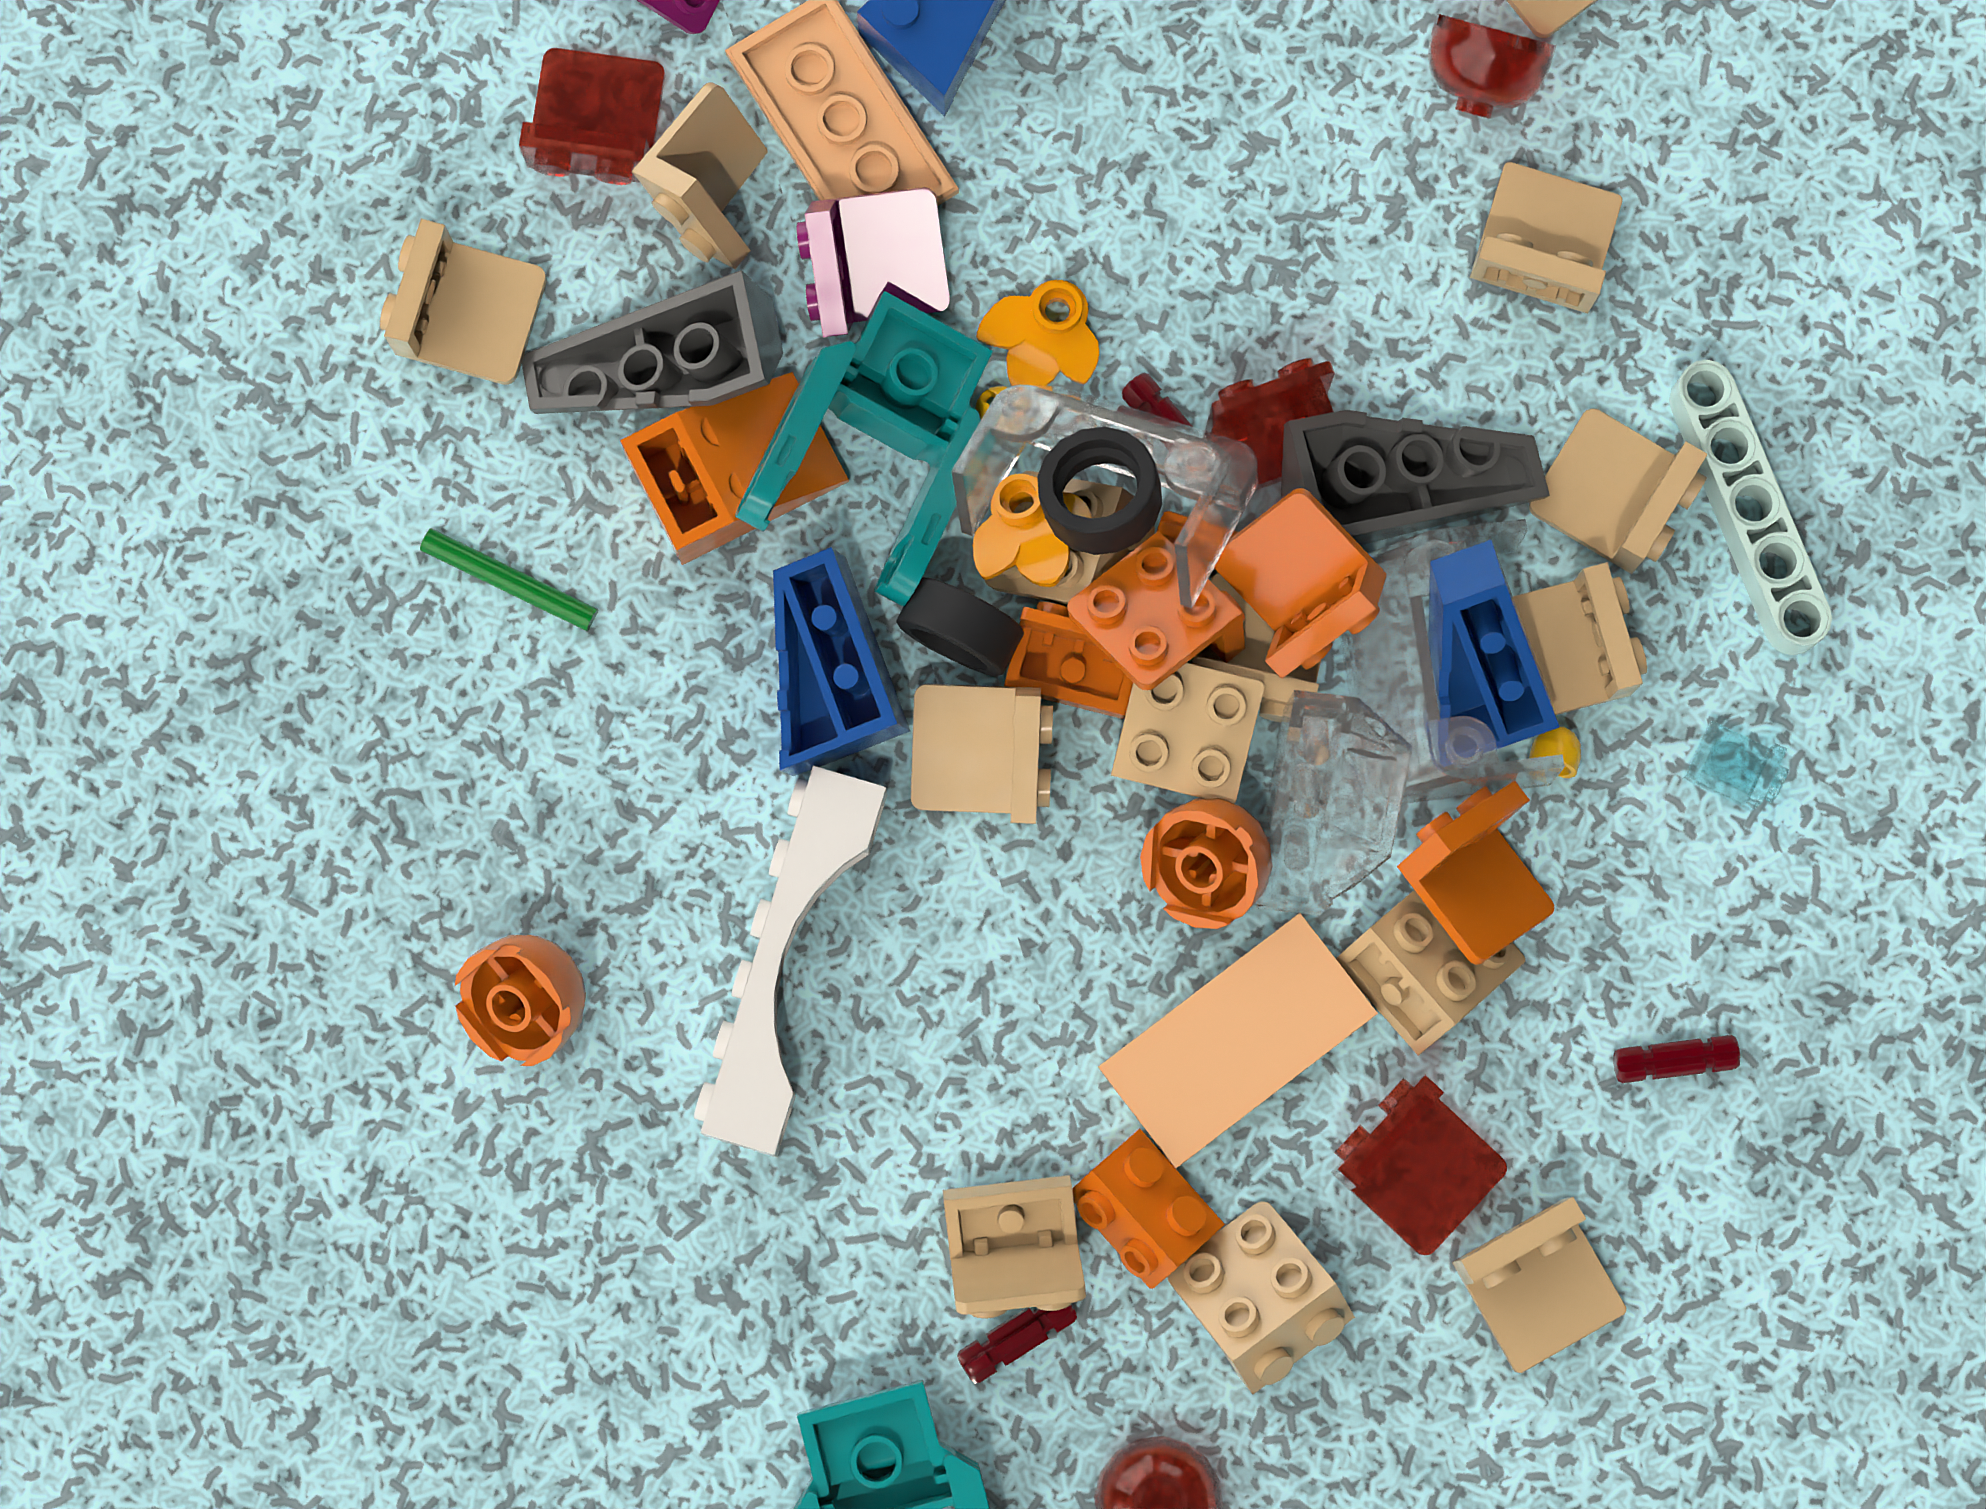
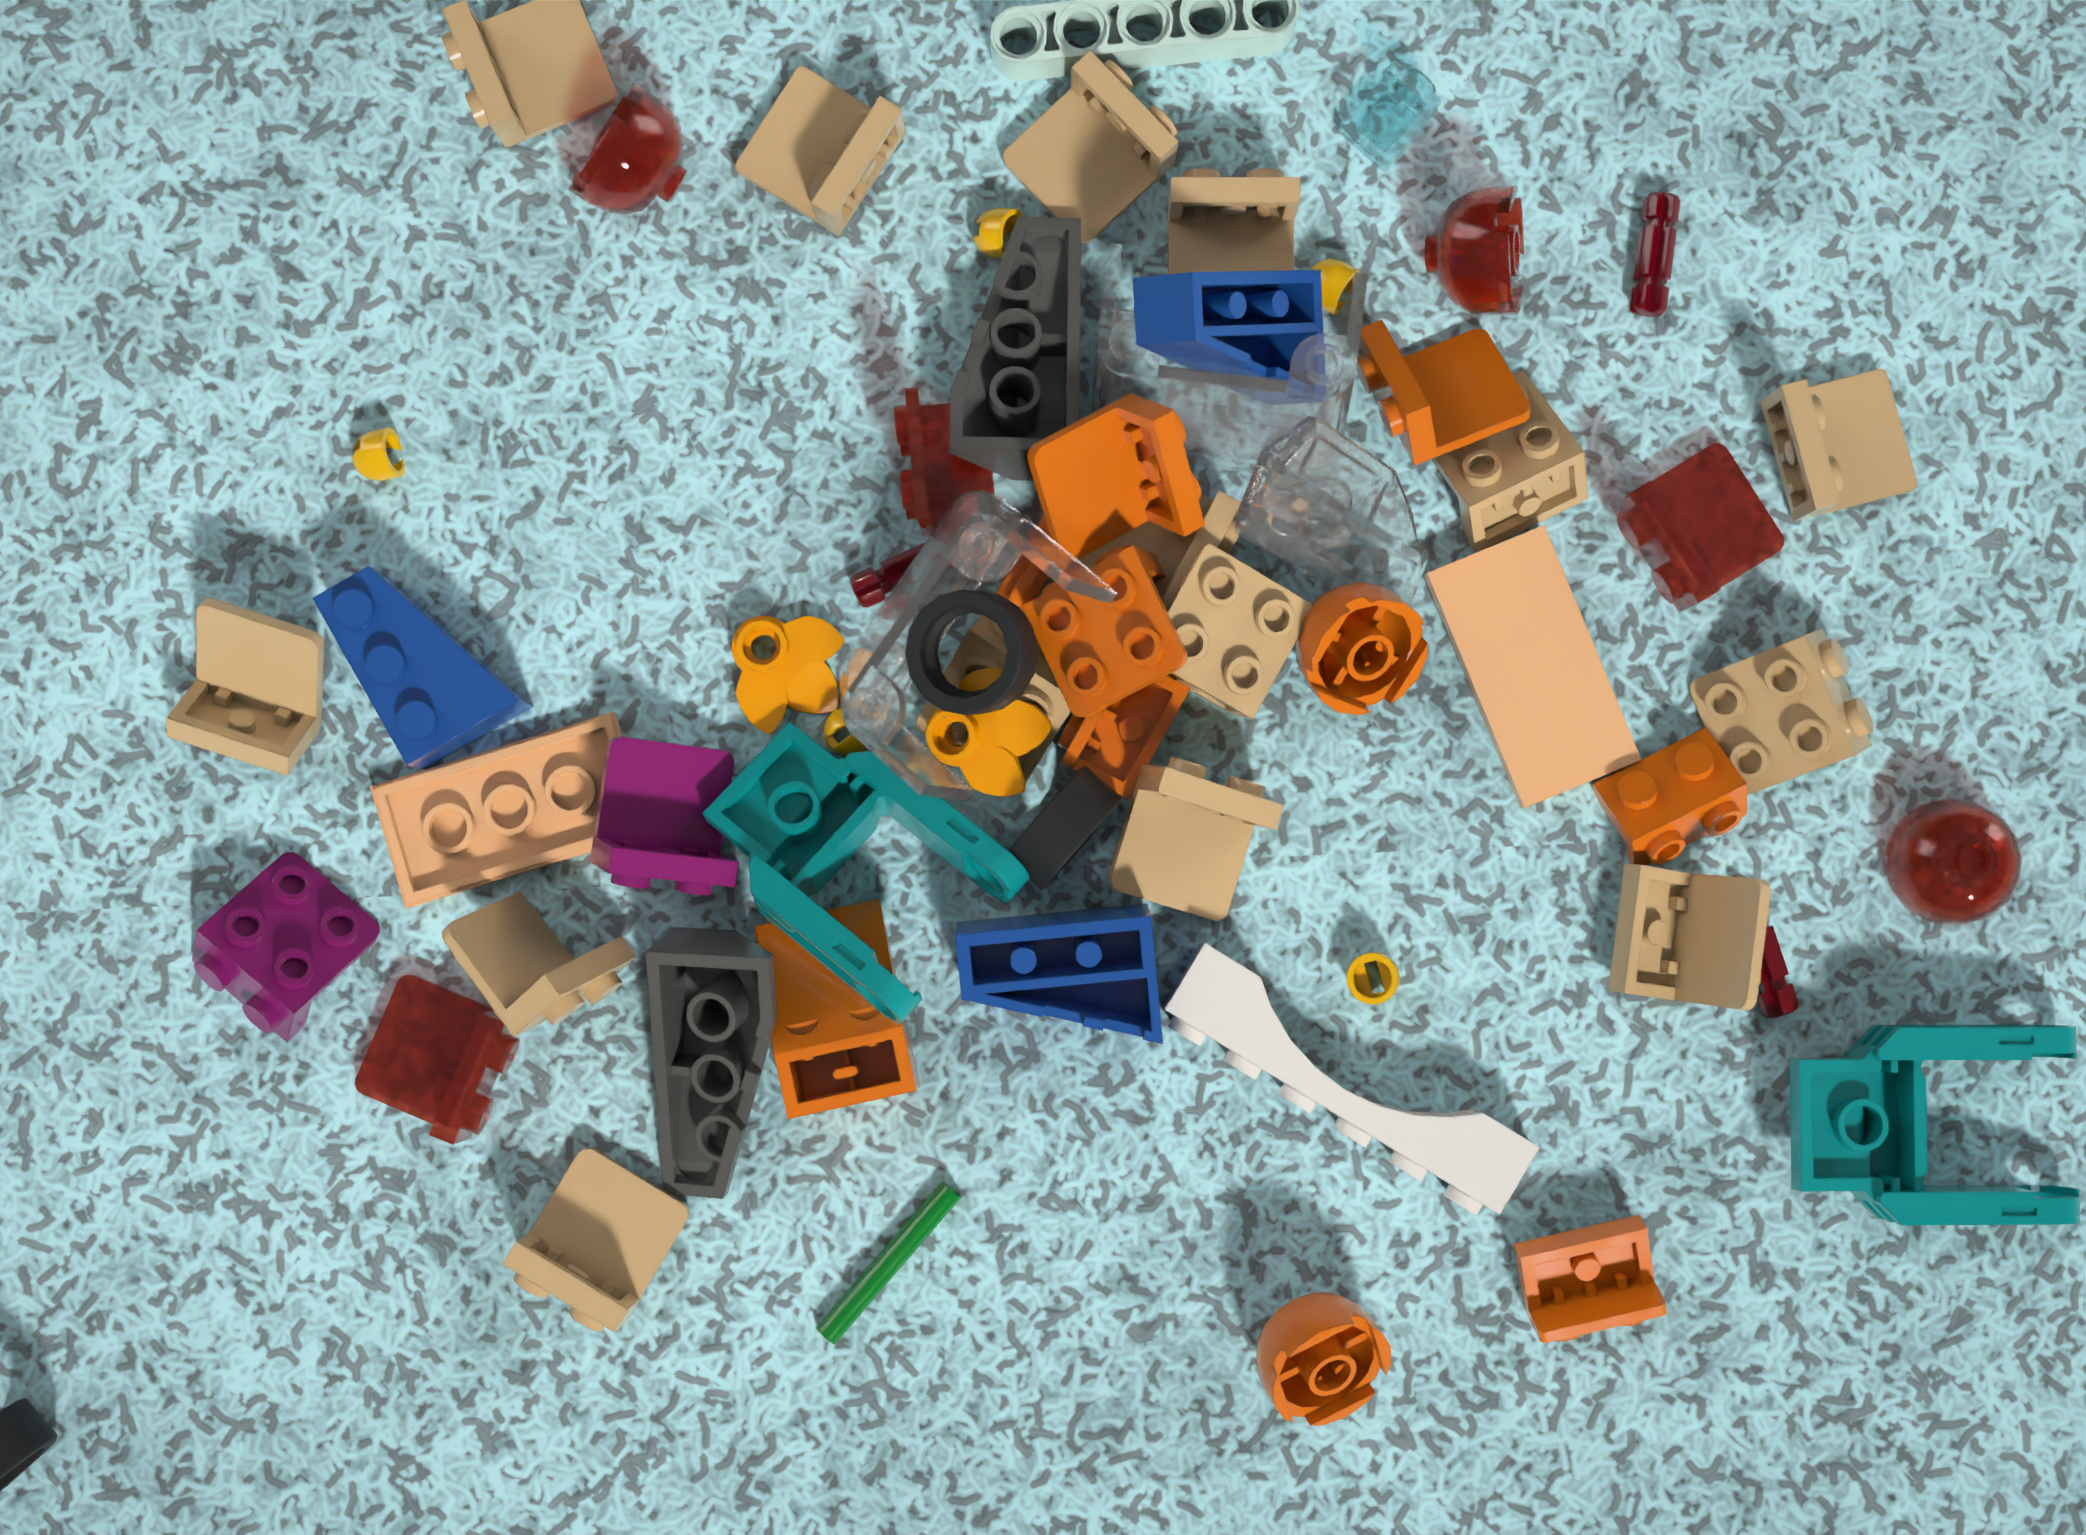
camera: 70 degrees left, 5 degrees up
none -> yellow hinge [973,208,1023,259]
none -> yellow hinge [1347,952,1400,1005]
none -> clear red cylinder [1425,185,1524,316]
none -> orange bracket [1514,1215,1667,1343]

